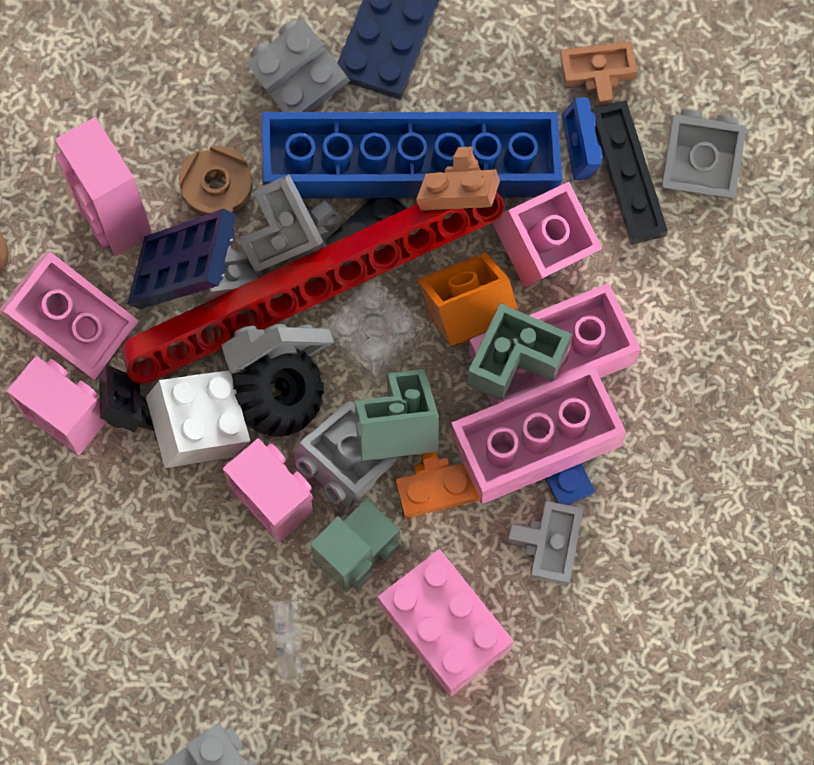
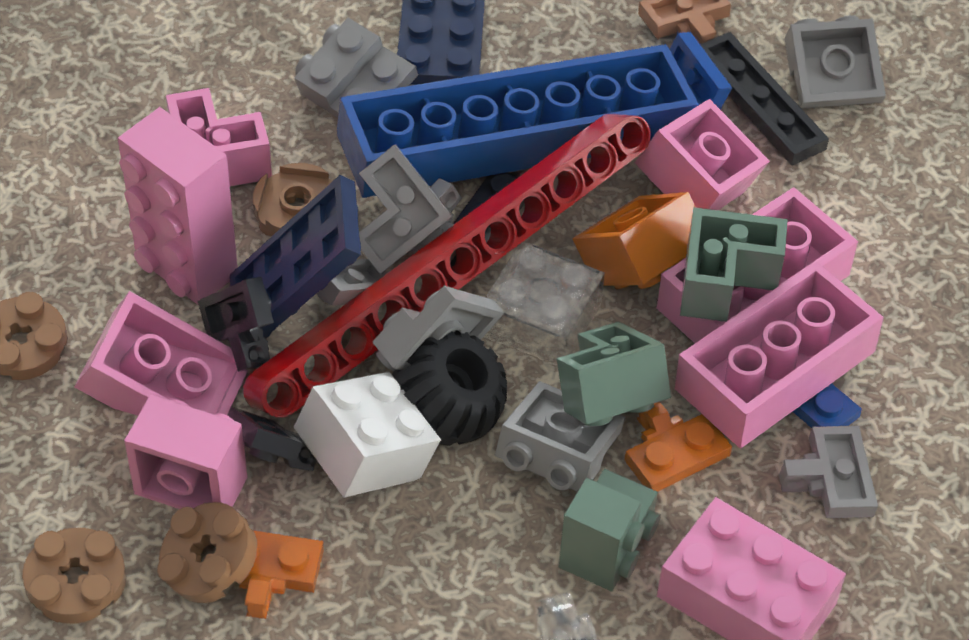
camera: 20 degrees left, 20 degrees down
bright pink brick [223,438,314,543] -> none
nougat hinge [416,147,500,211] -> none
none -> medium nougat plate [157,502,257,603]
none -> bright pink brick [166,88,272,186]
none -> black hinge [198,277,274,372]
none -> orange hinge [239,530,324,619]

